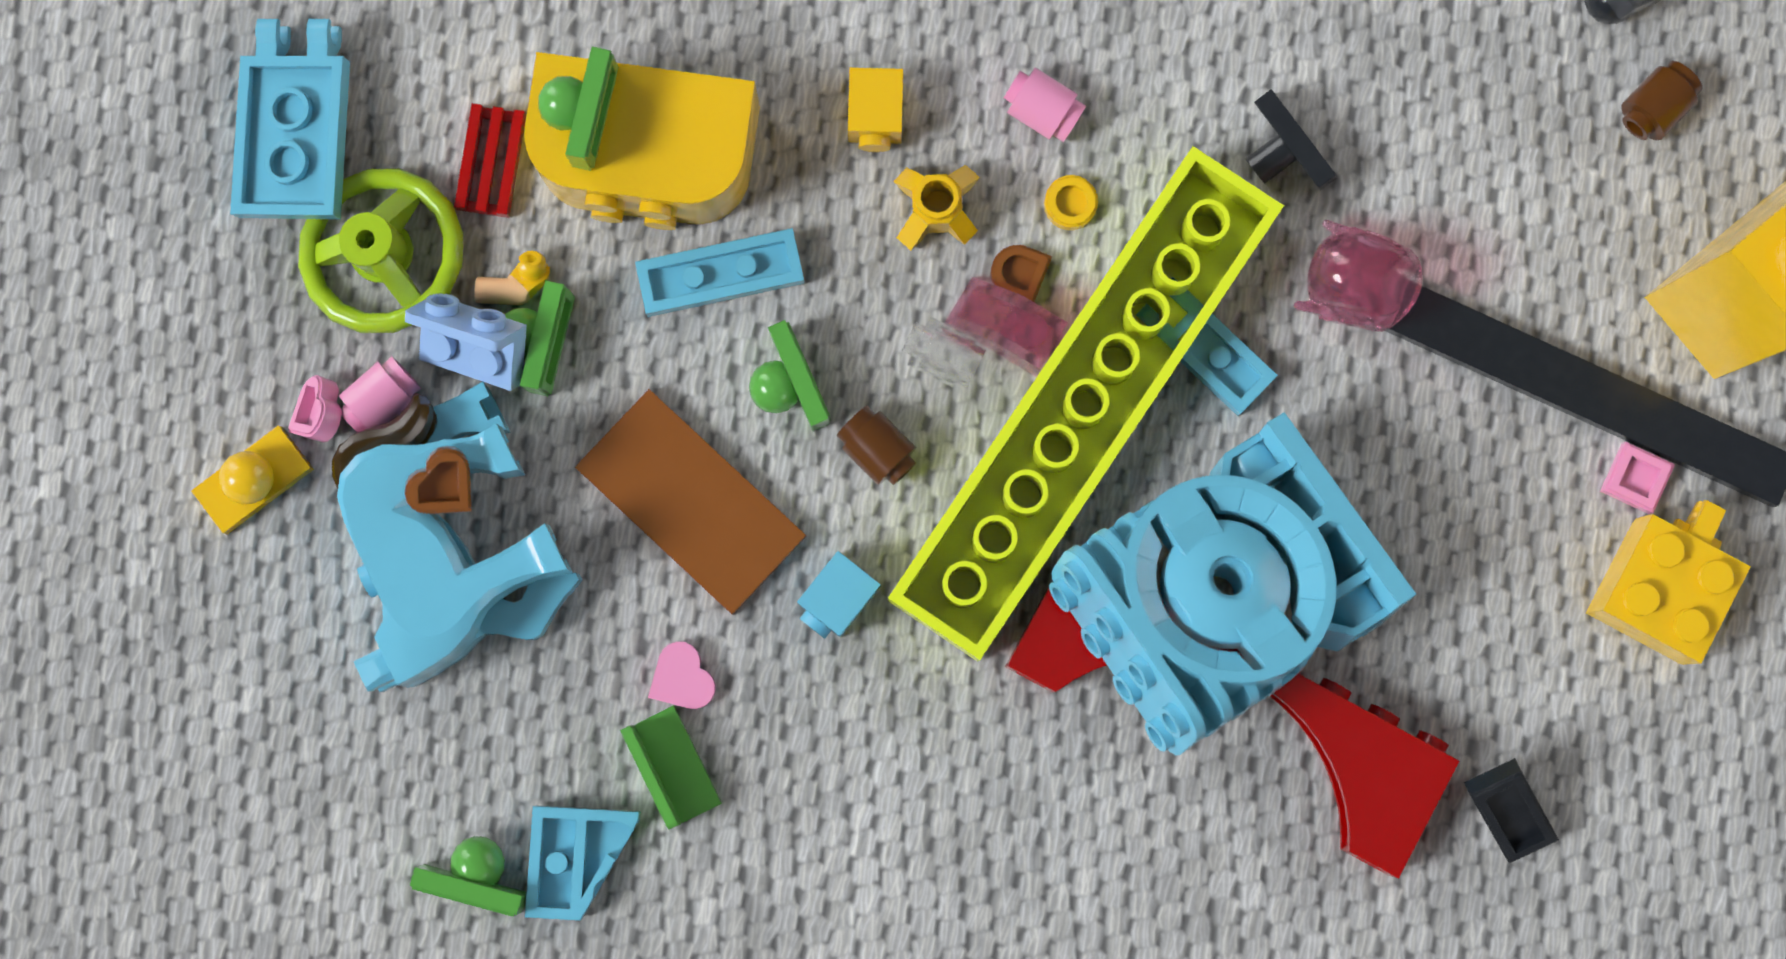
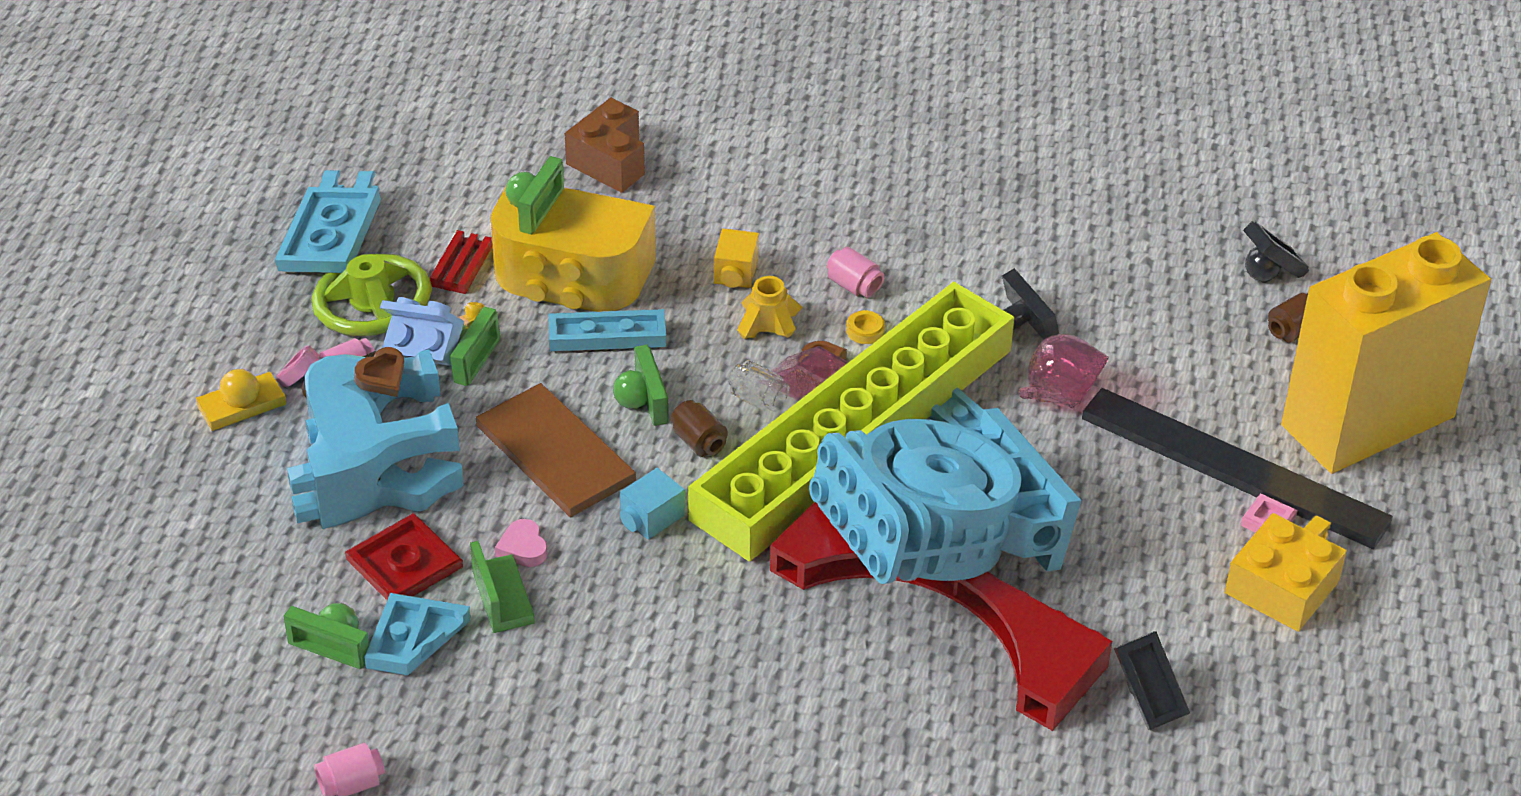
camera: 10 degrees right, 40 degrees down
none -> red tile [345,513,463,600]

